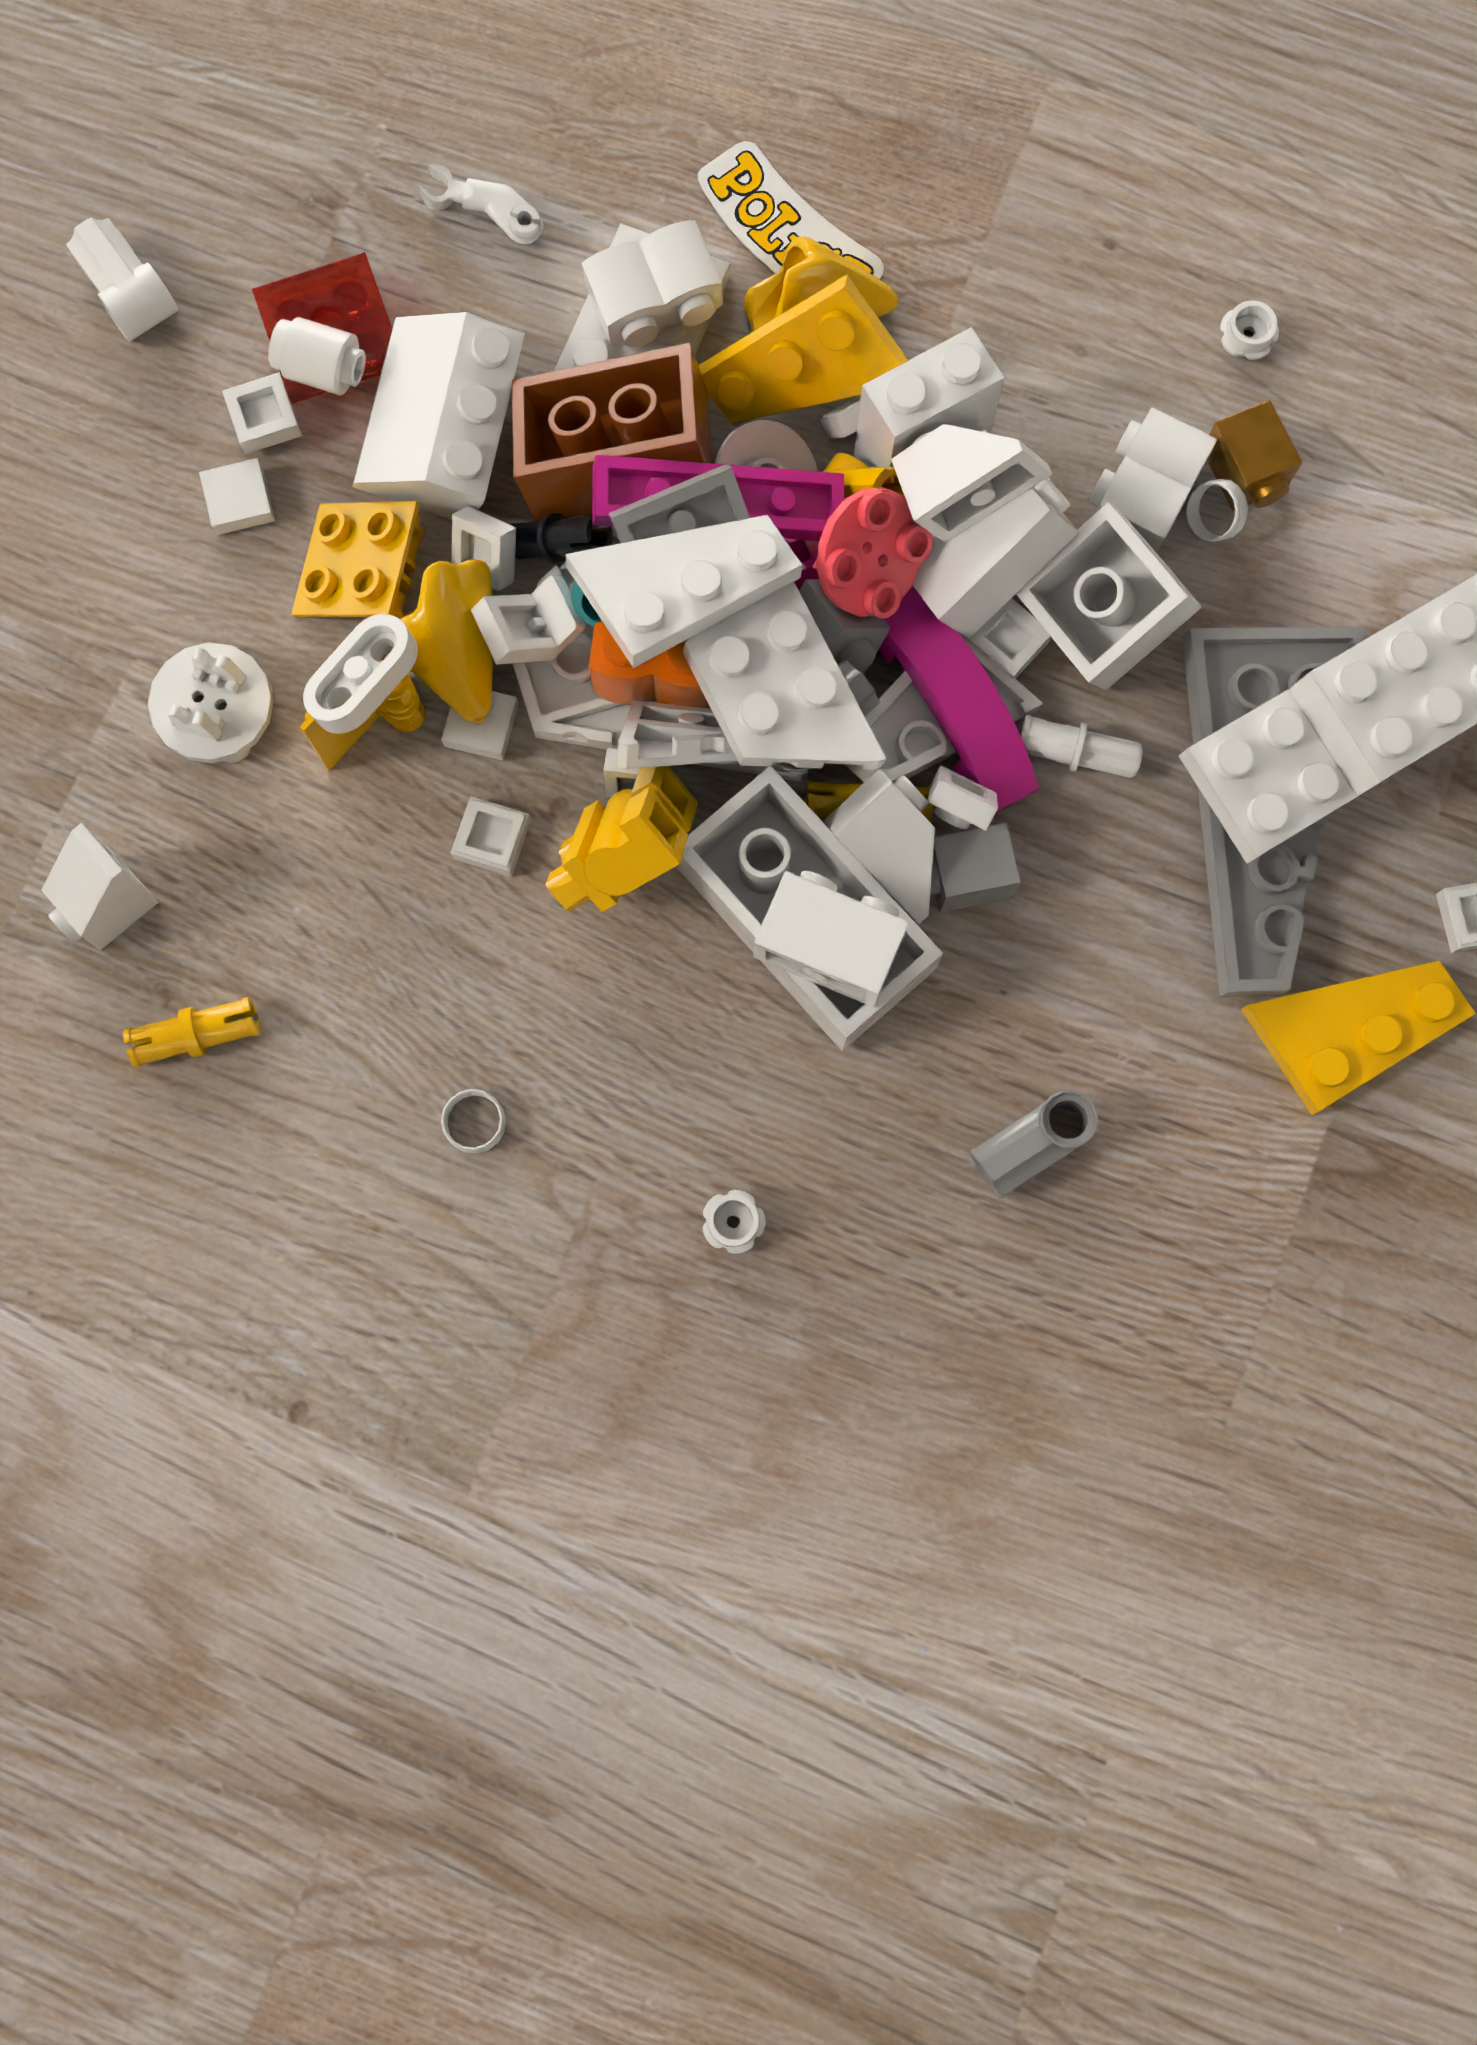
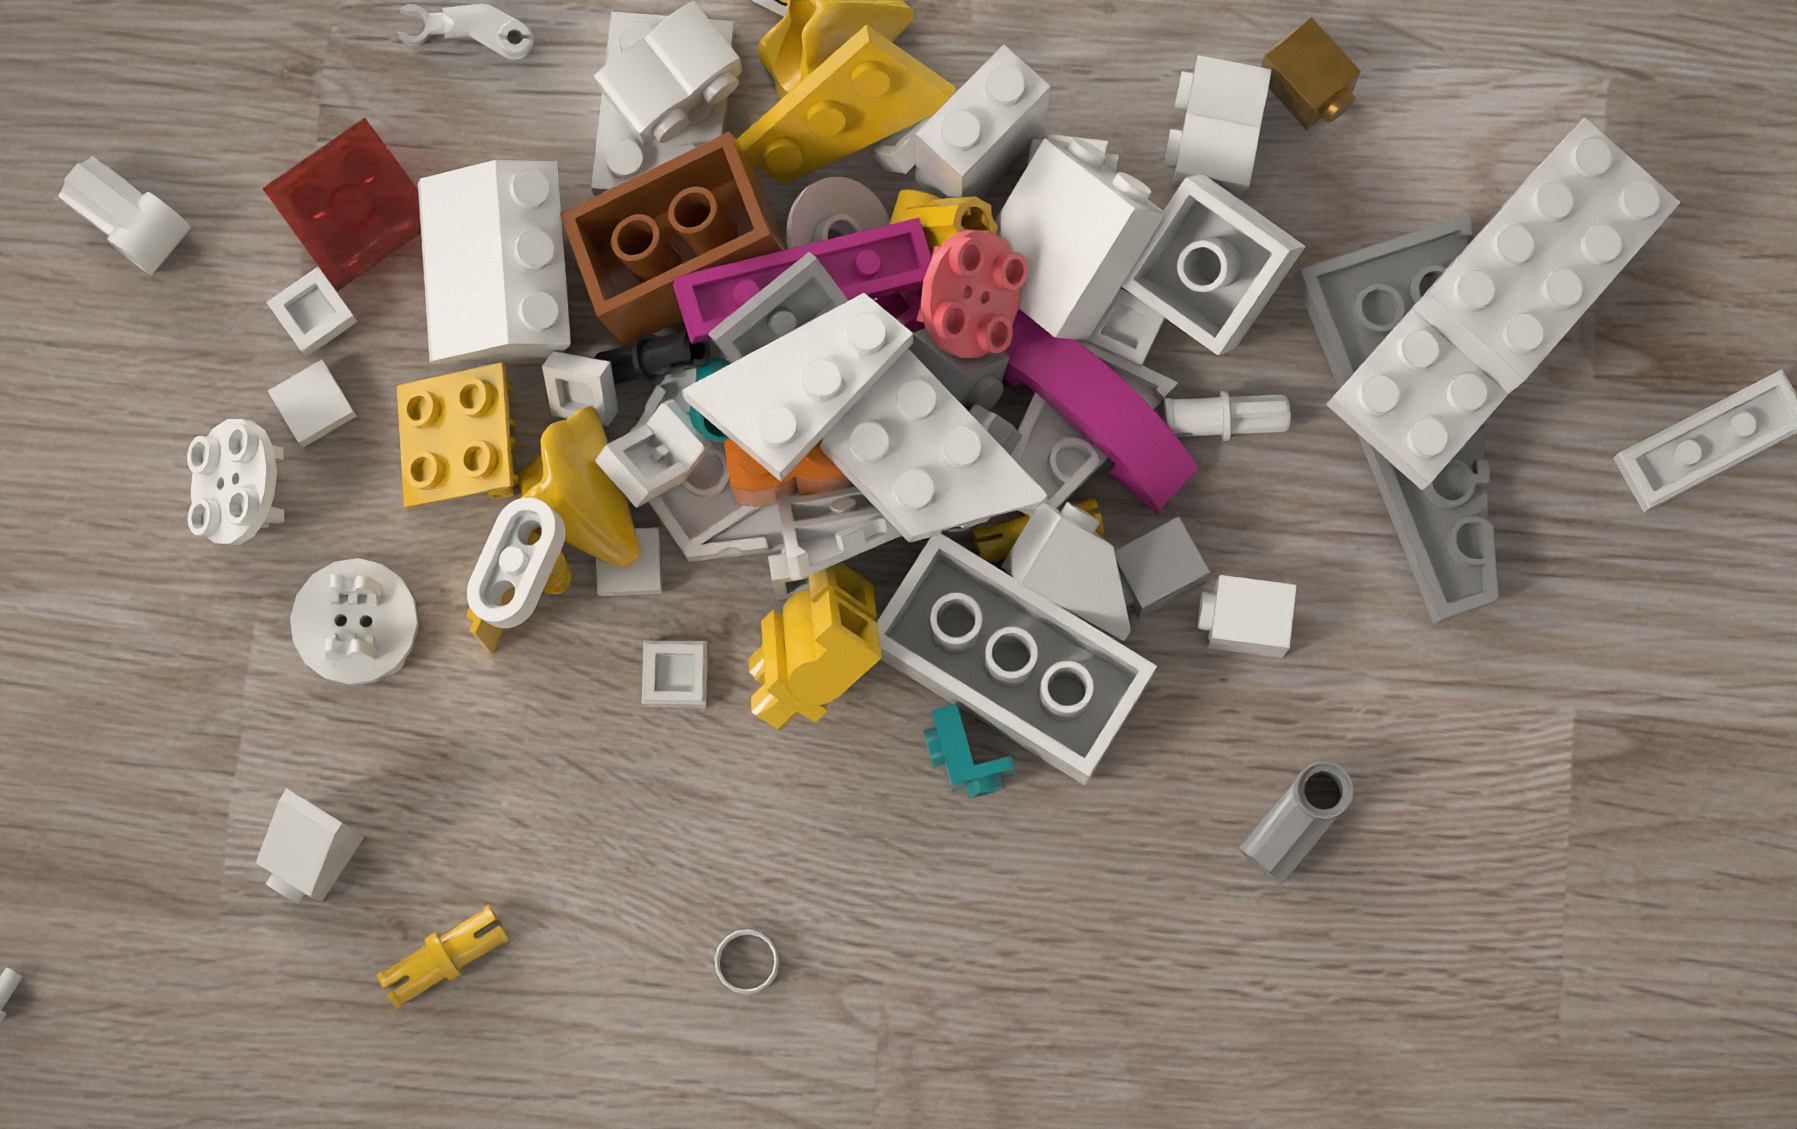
camera: 15 degrees left, 0 degrees up
white brick [268,317,366,395] -> none
white plate [702,1190,766,1254] -> none
white brick [753,871,909,1007] -> none
white slope [891,424,1052,543] -> none
white plate [928,765,998,831] -> none
white axle [1186,479,1248,542] -> none
yellow wing [1241,961,1476,1115] -> none
none -> white plate [187,419,285,545]
none -> teal bracket [923,703,1015,798]
none -> white brick [1198,575,1297,658]

